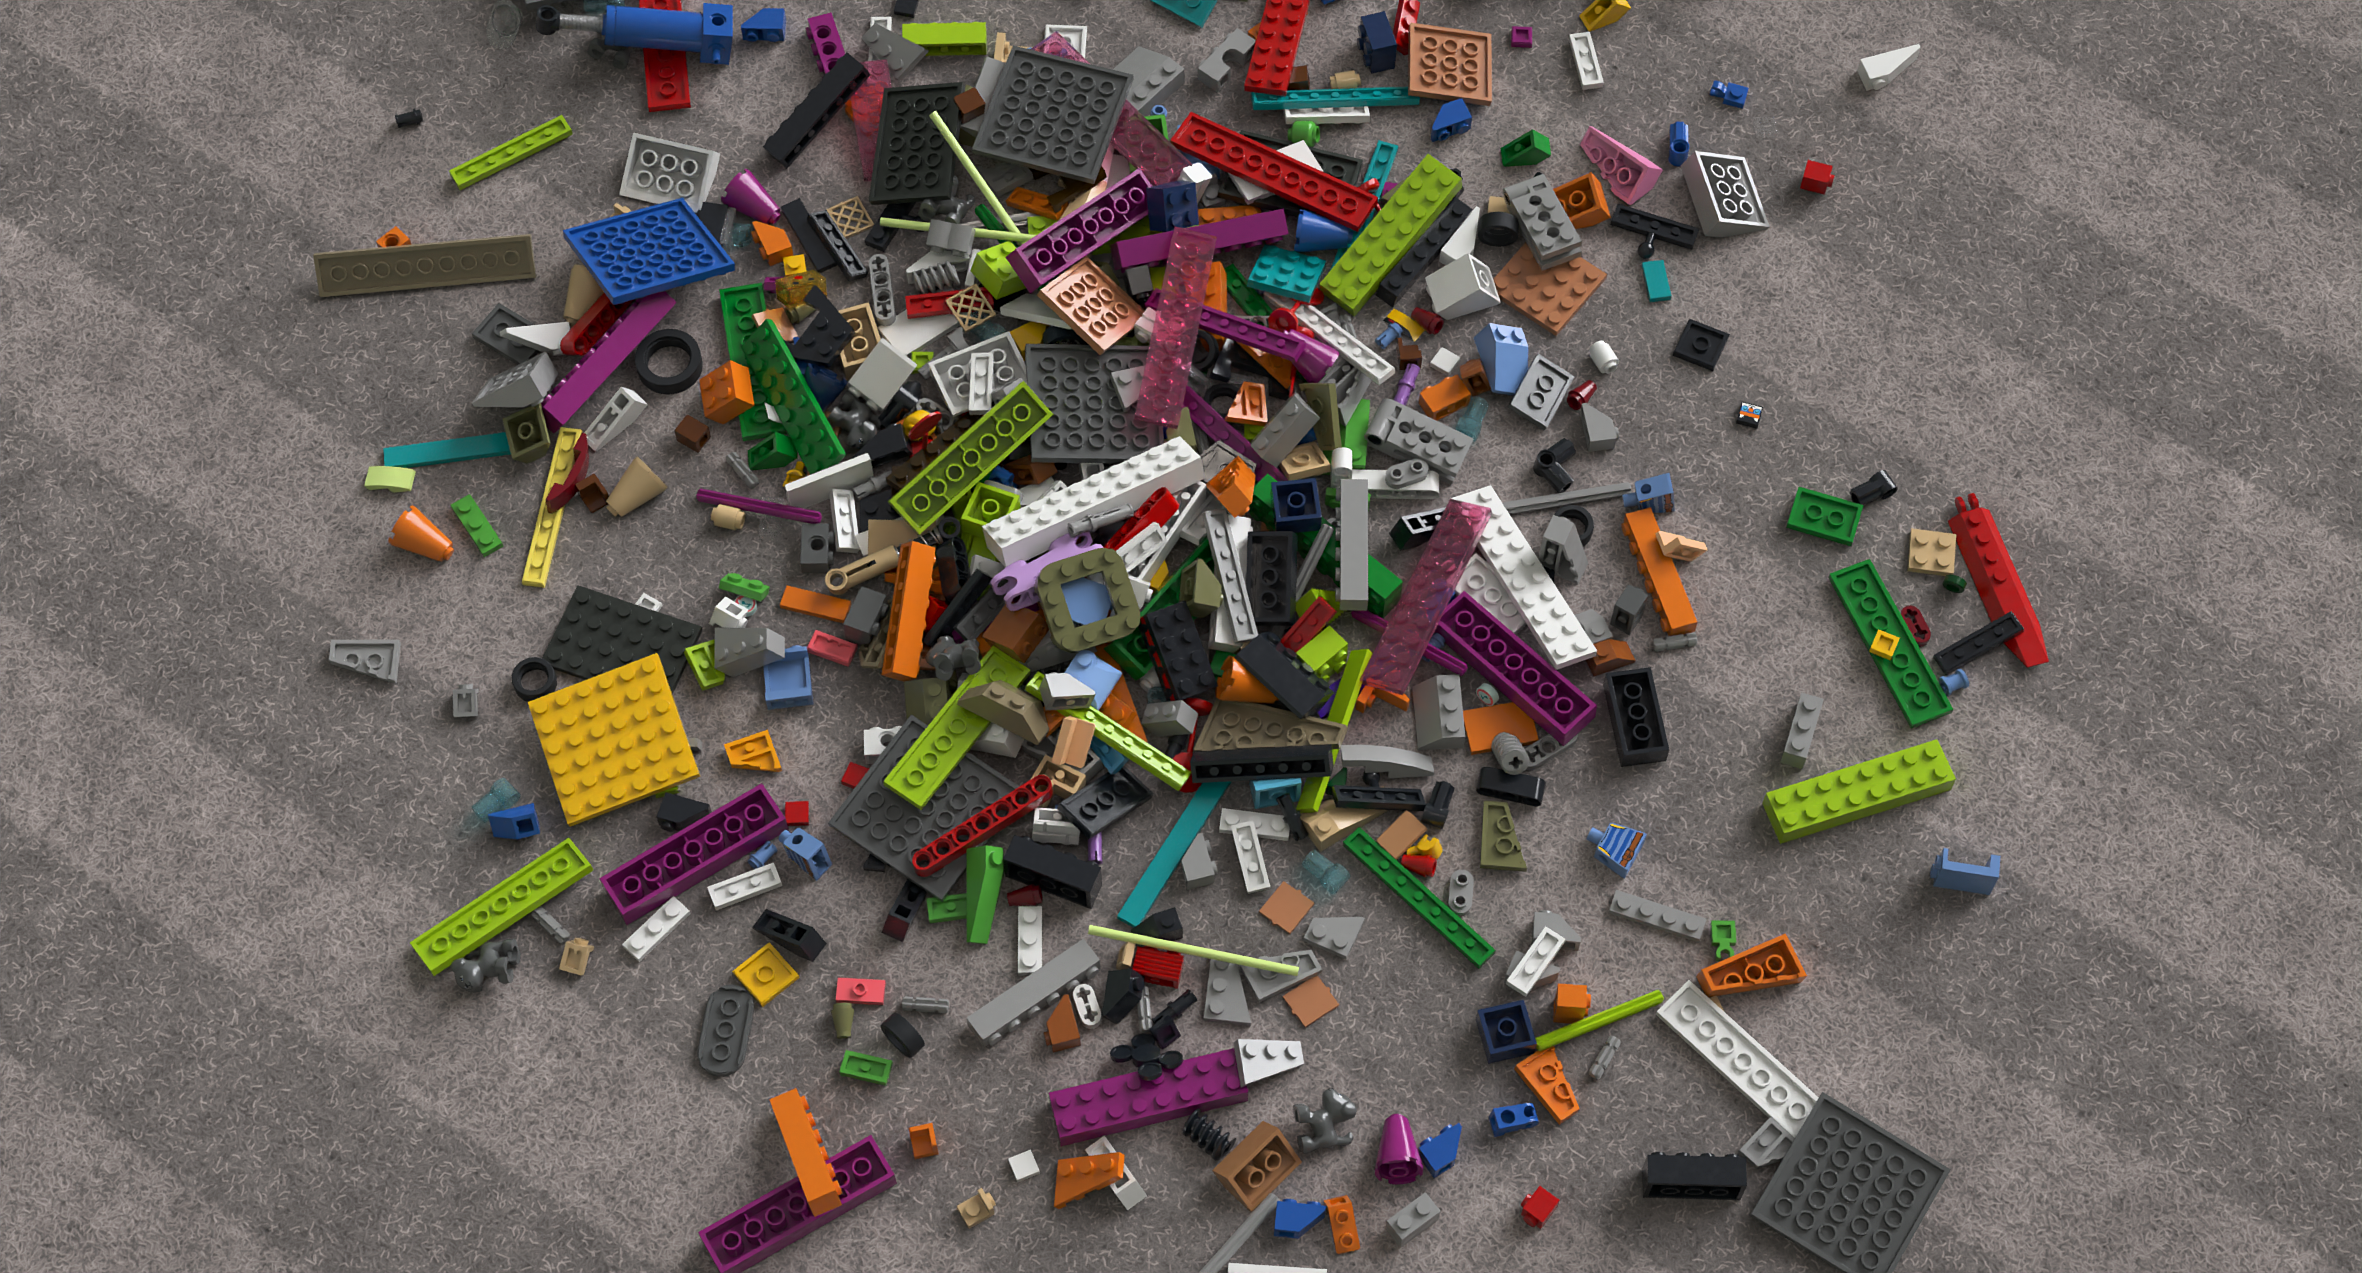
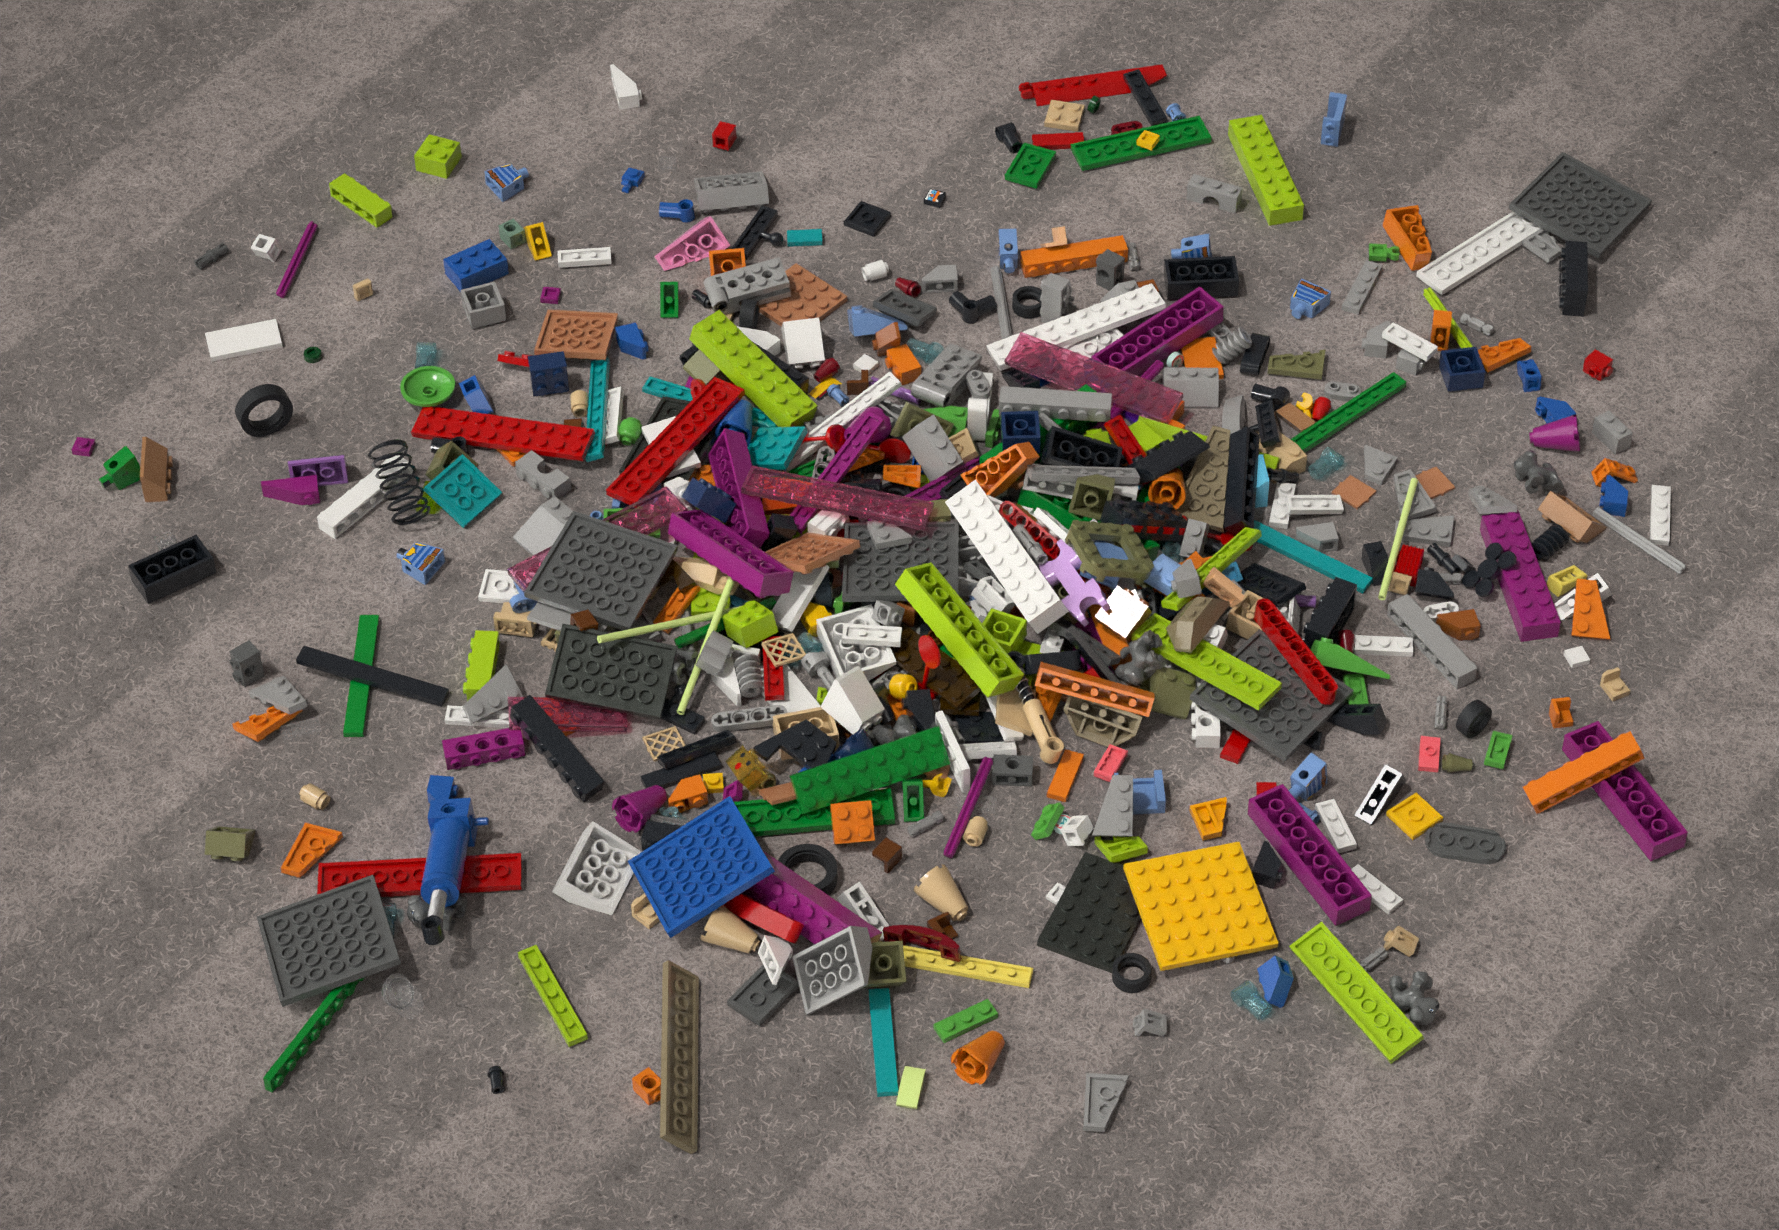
camera: 85 degrees left, 15 degrees down
dark grey slope [843,586,890,645] -> none
none -> red tile [1032,132,1084,150]
none -> medium blue torso [1171,234,1212,259]
none -> light yellow slope [1546,565,1588,597]

